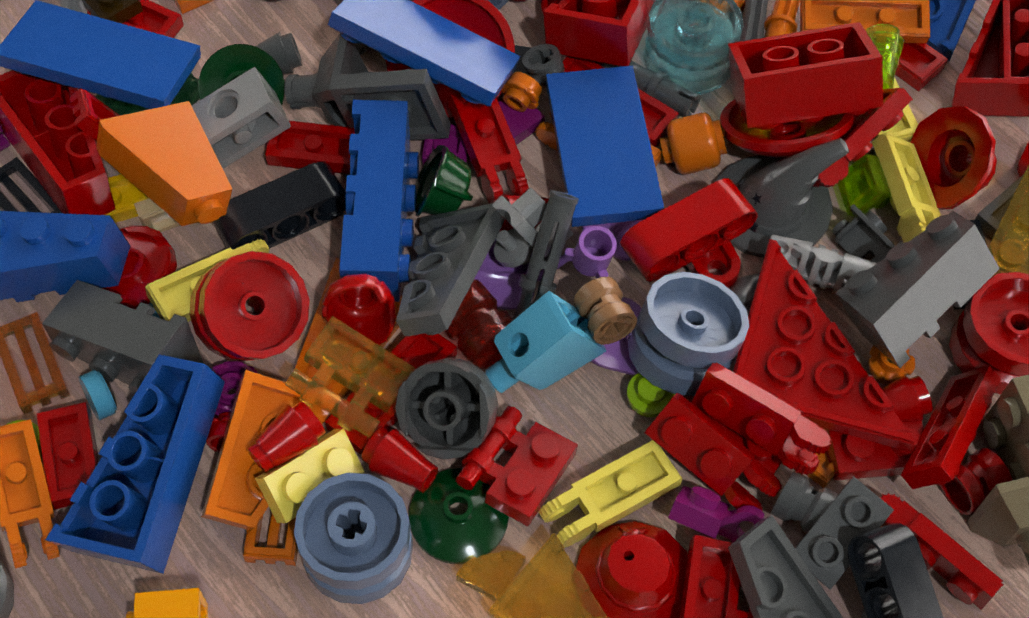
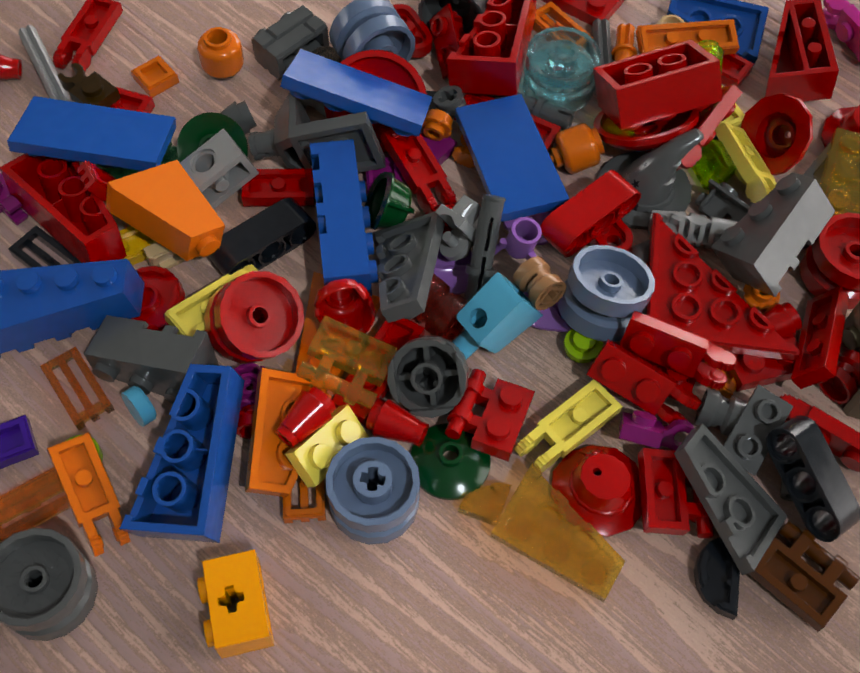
camera: 10 degrees left, 0 degrees up
red plate [37,402,99,510] -> none

